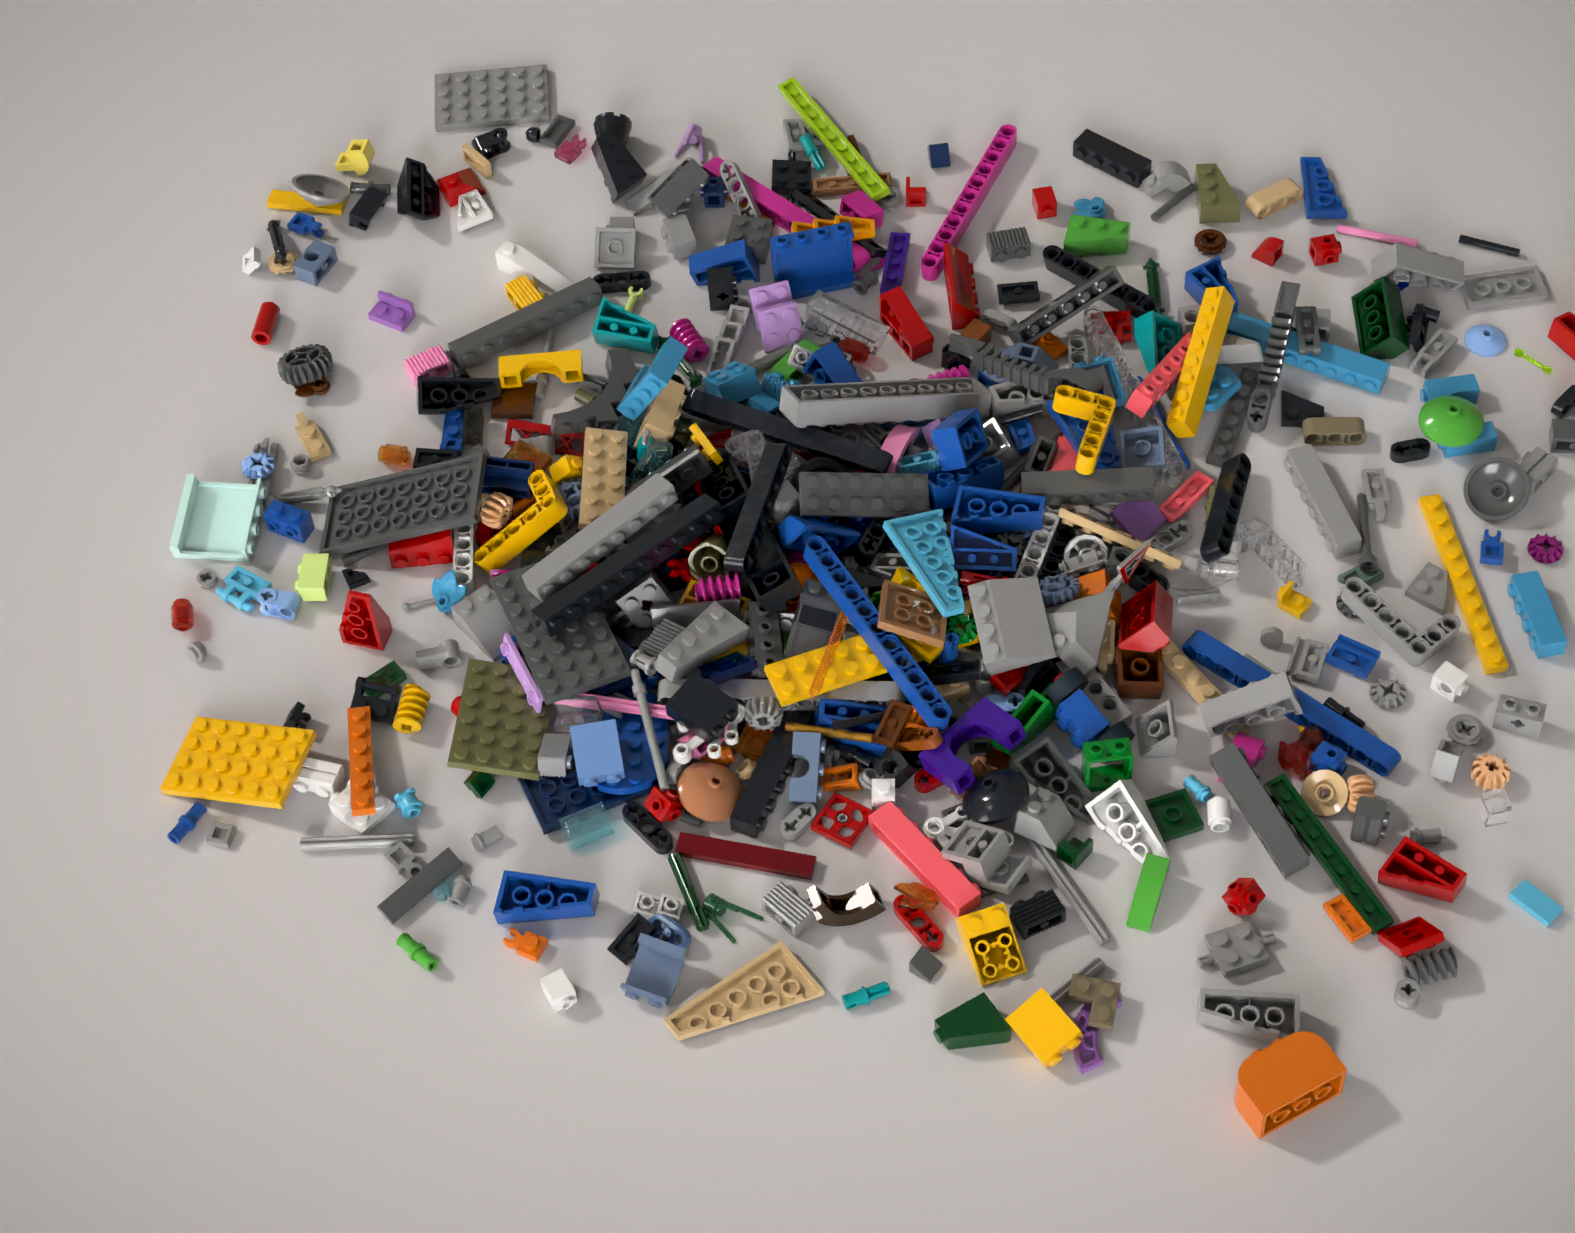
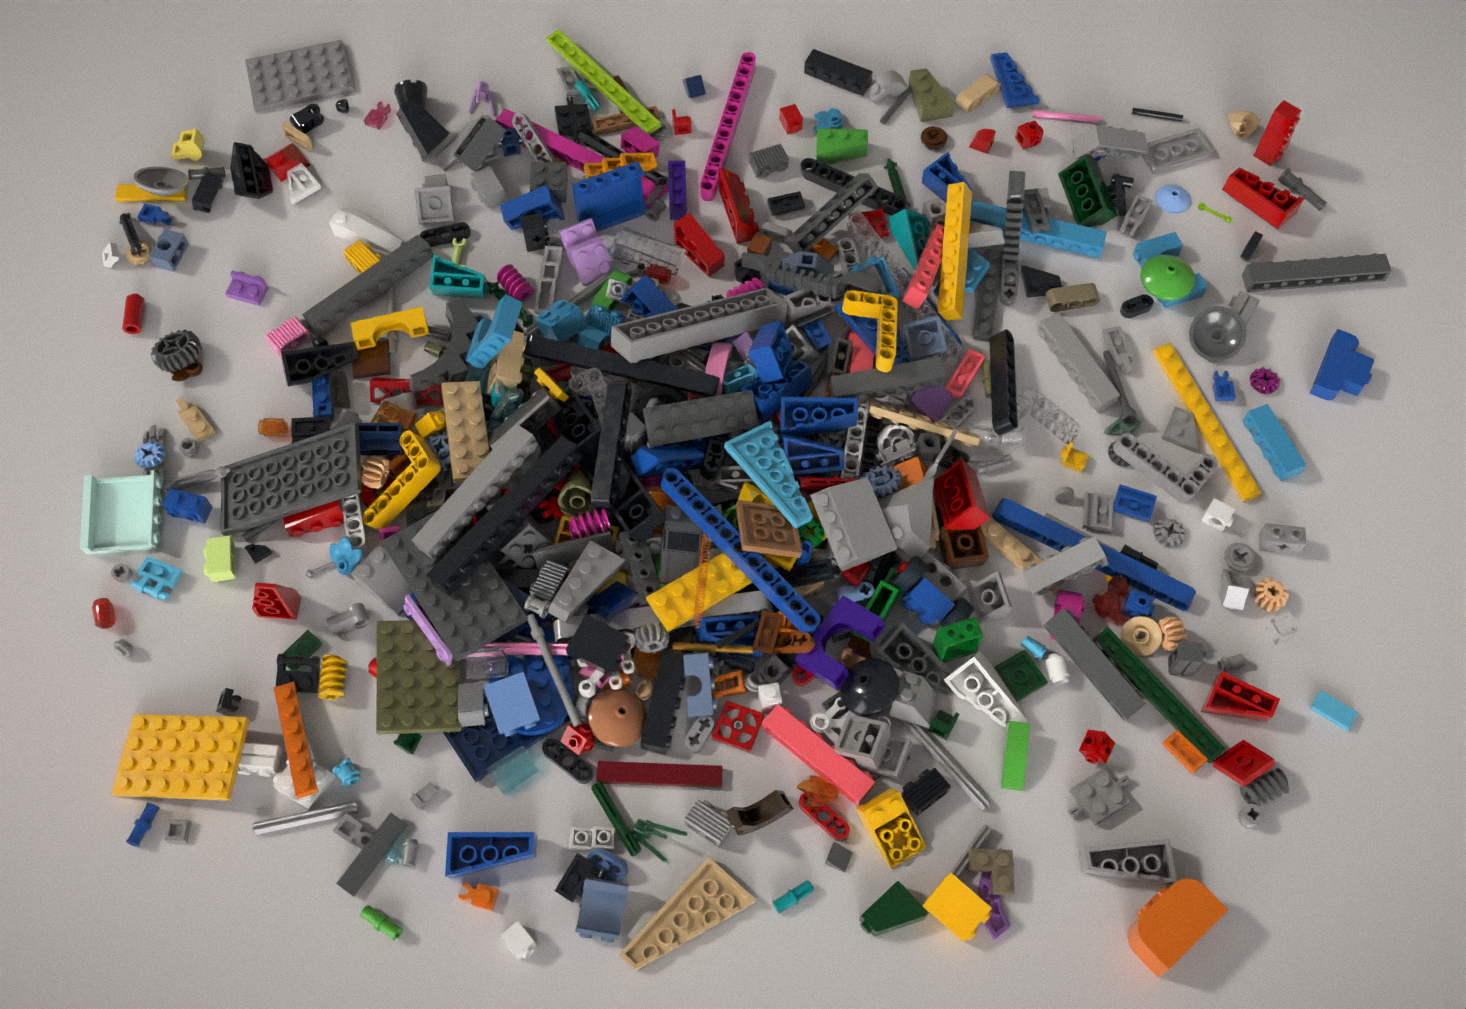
camera: 15 degrees left, 10 degrees up
light blue piece [257,588,302,620] -> none
dark grey tile [539,114,576,149] -> none

